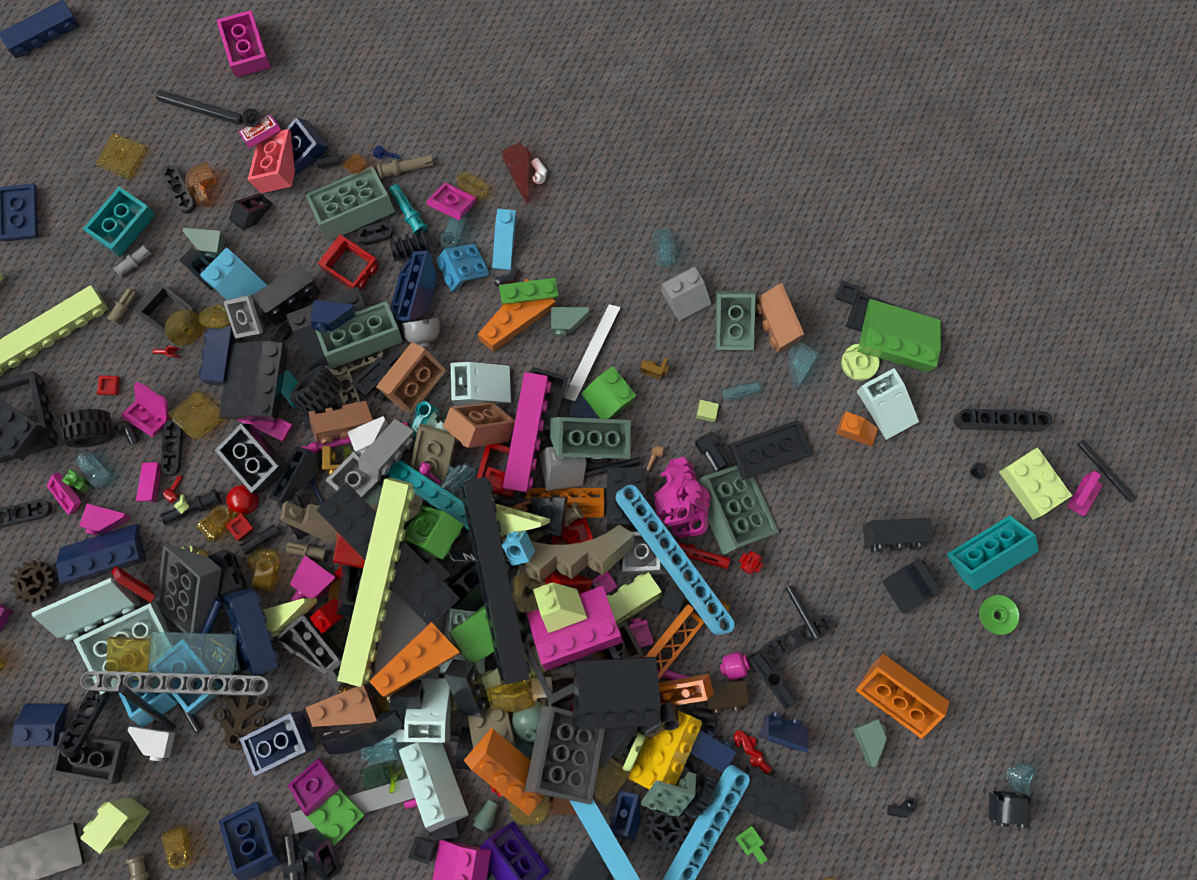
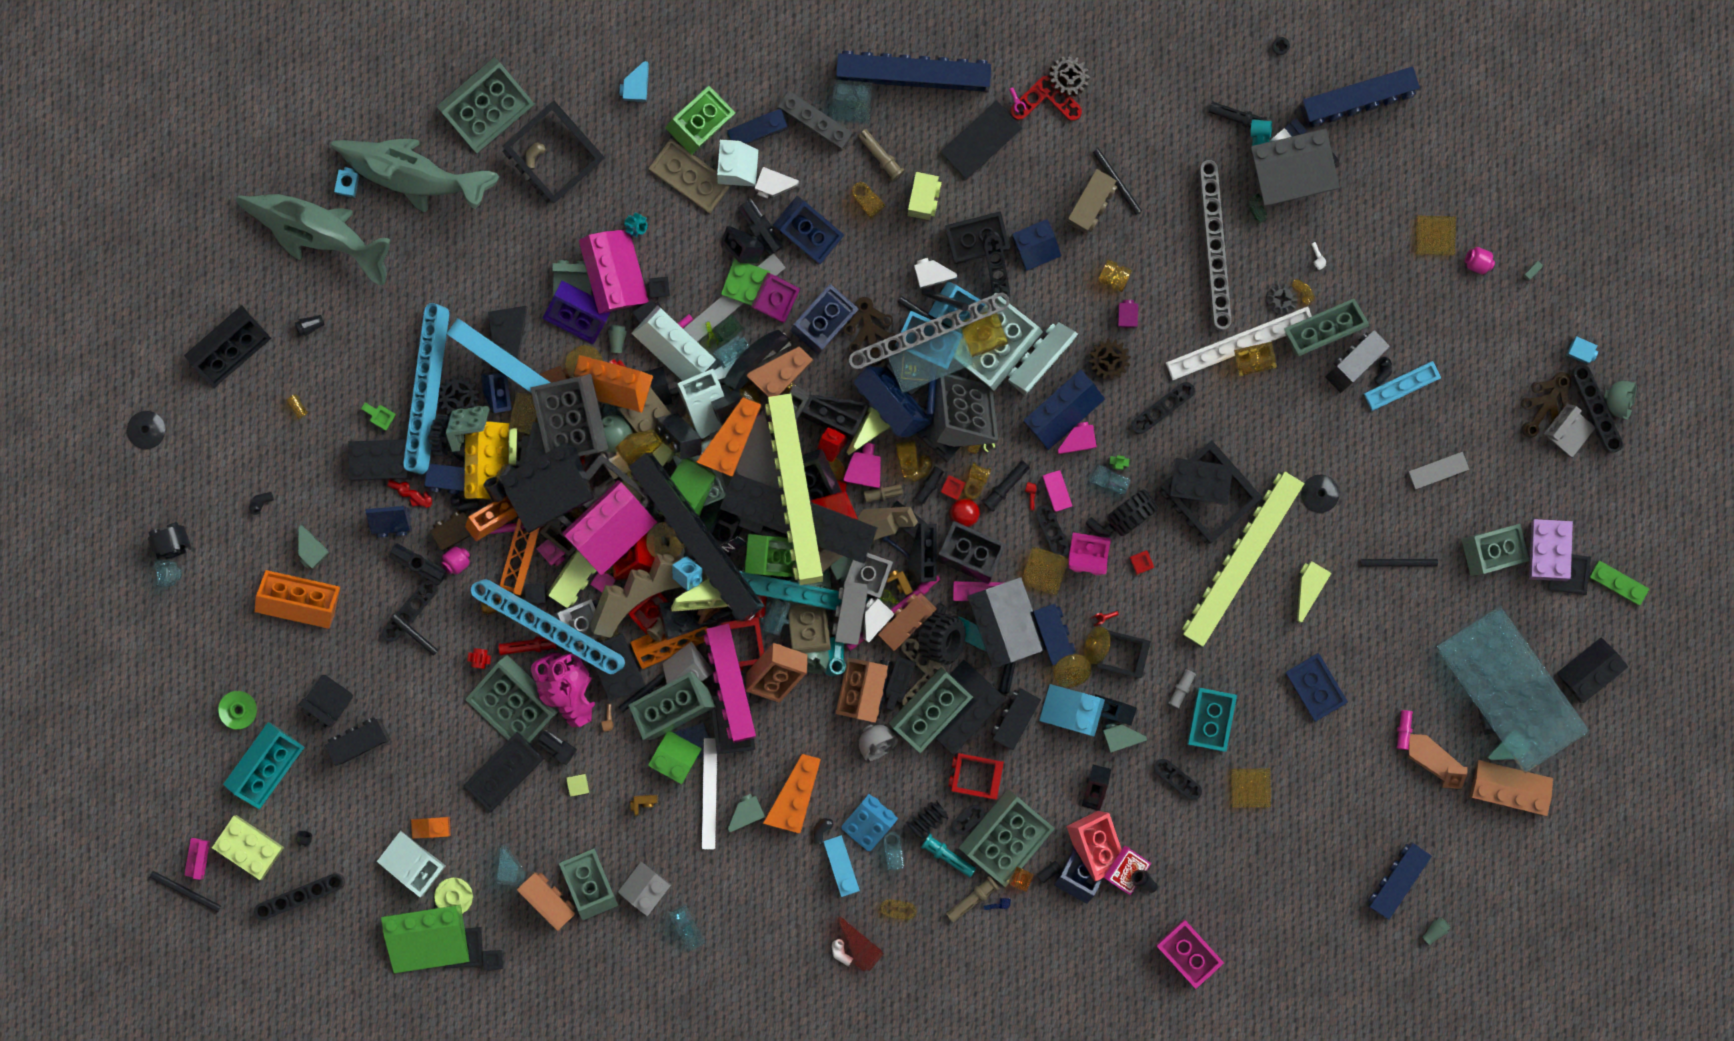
camera: 155 degrees right, 10 degrees up
dark pink plate [46,472,81,515] -> none
dark tan axle [107,288,136,325] -> none
red tile [111,566,155,603] -> none
black axle [155,90,242,125] -> none
yellowish green hand [173,494,190,514] -> none
clear orange brick [185,161,219,208] -> none
light grey slope [223,294,264,338] -> none
dark blue slope [310,300,356,332] -> none
dark blue wedge [391,251,437,322] -> none
dark pink hand [419,462,441,485] -> none
dark pink tile [427,182,477,220] -> none
light aqua slope [451,362,511,406] -> none
red plate [485,467,506,492] -> none
bright green plate [499,278,558,305] -> none
yellowish green slope [533,582,587,633] -> none
clear light blue pin [721,381,761,401] -> none

